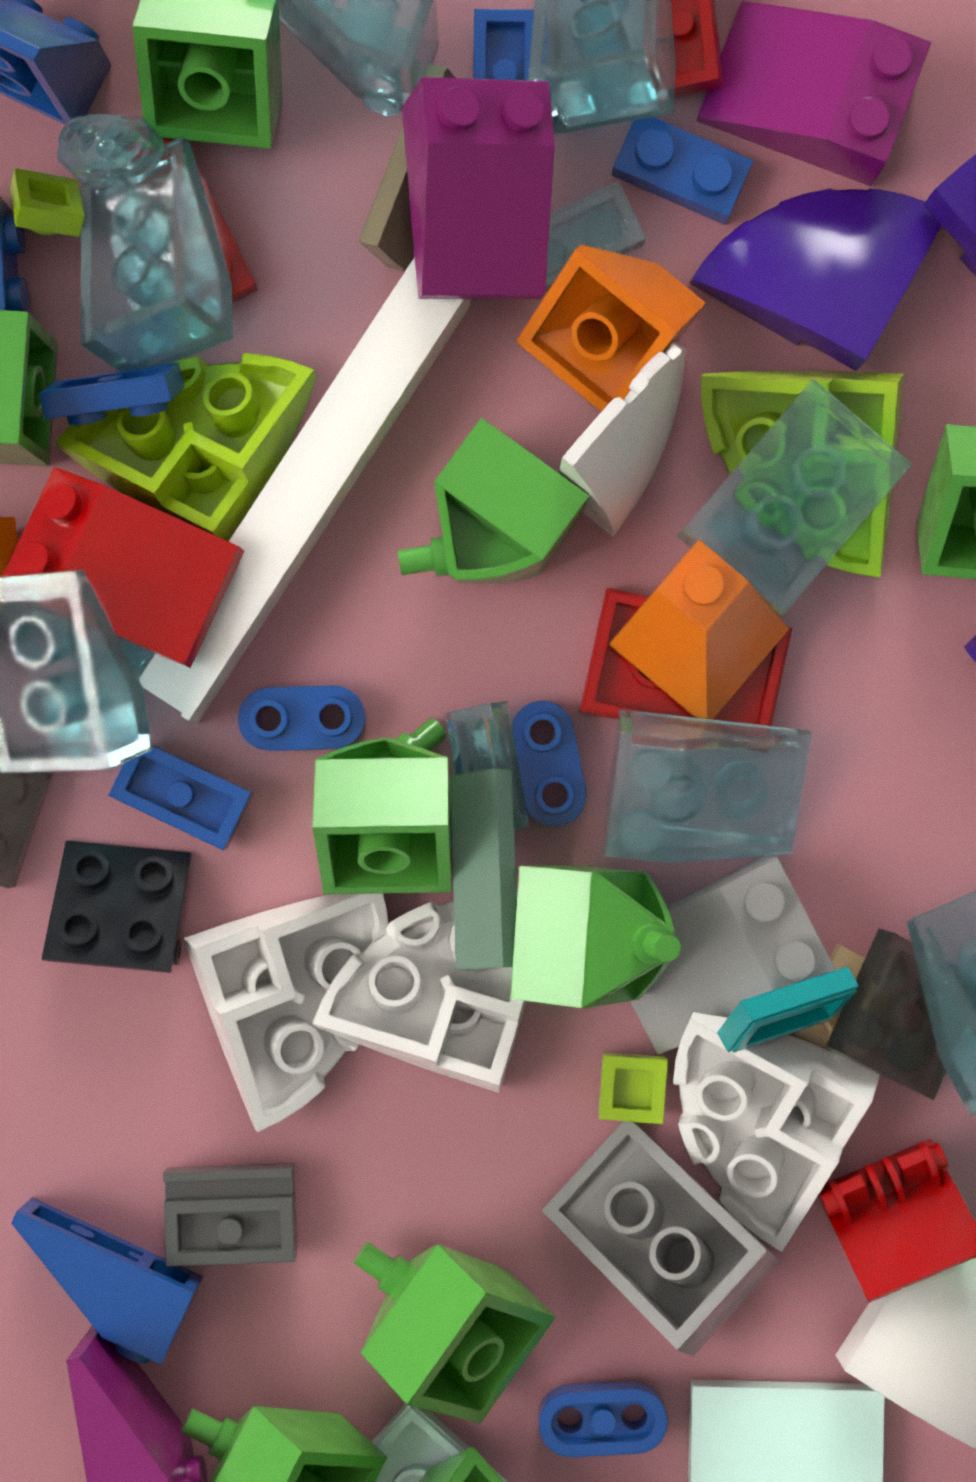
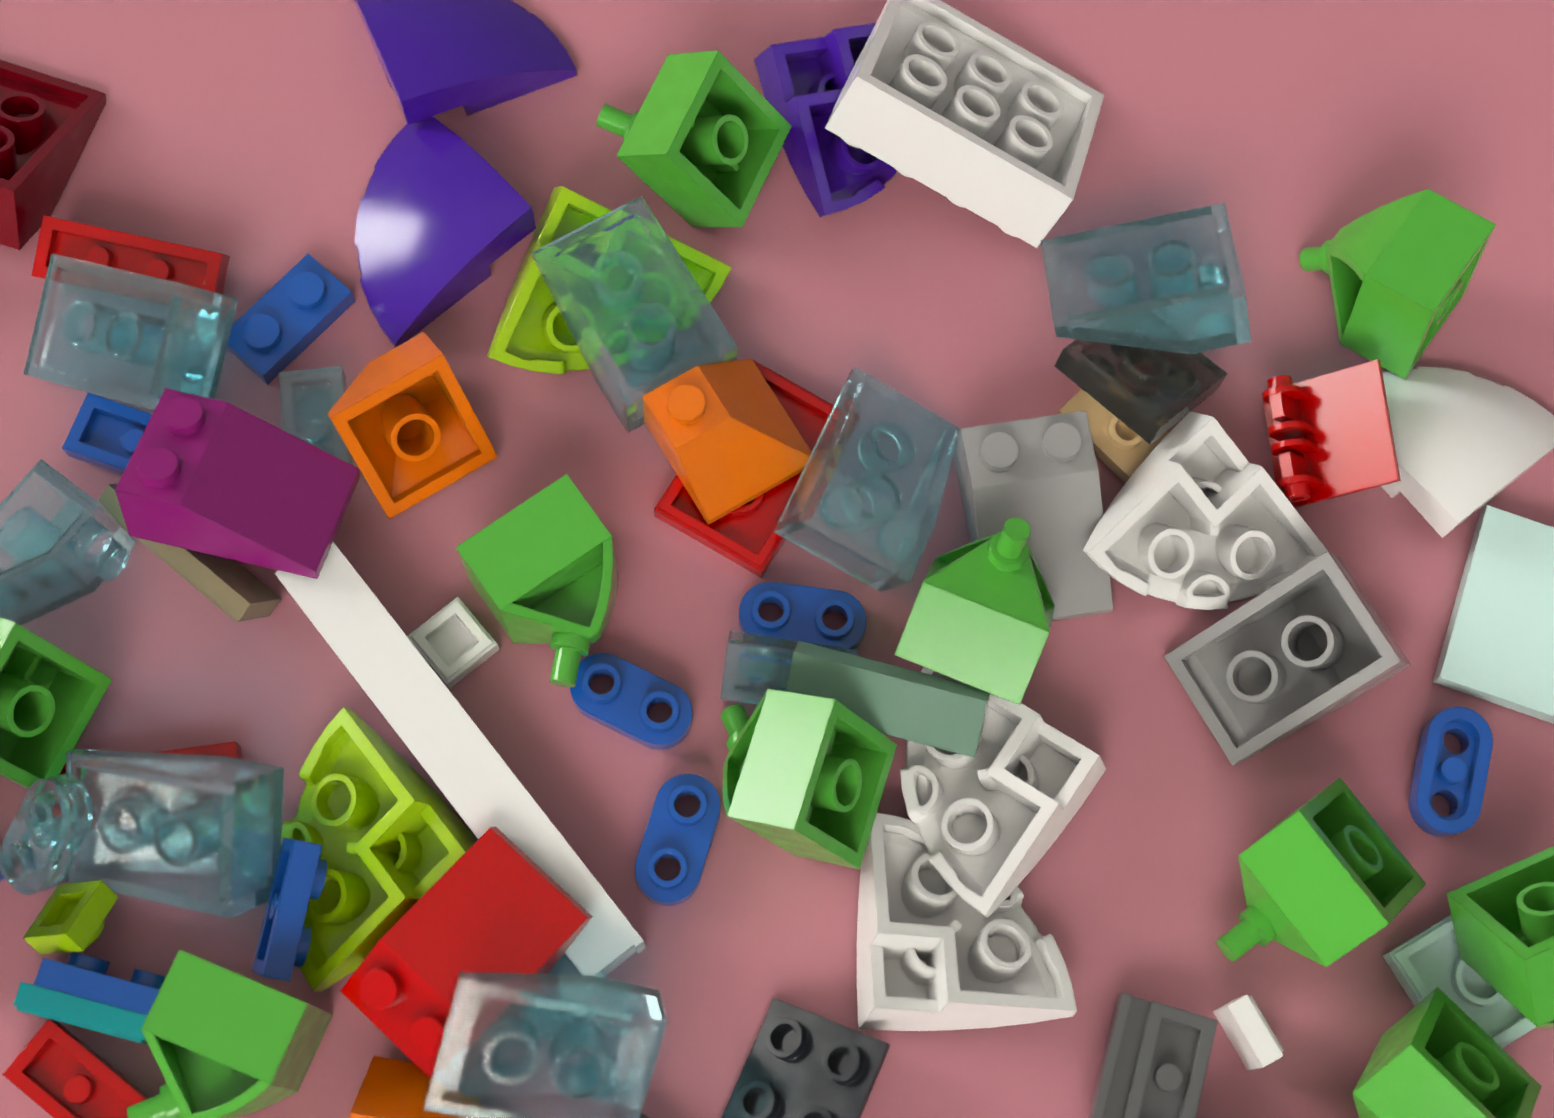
camera: 80 degrees left, 15 degrees down
blue plate [108,738,254,851] -> none
white brick [559,341,686,538] -> none
lime plate [598,1051,668,1124] -> none
magenta slope [696,1,932,186] -> none
teal tile [717,967,859,1053] -> none
none -> white tile [407,597,500,689]
none -> blue plate [570,653,693,750]
none -> white tile [1213,994,1284,1071]

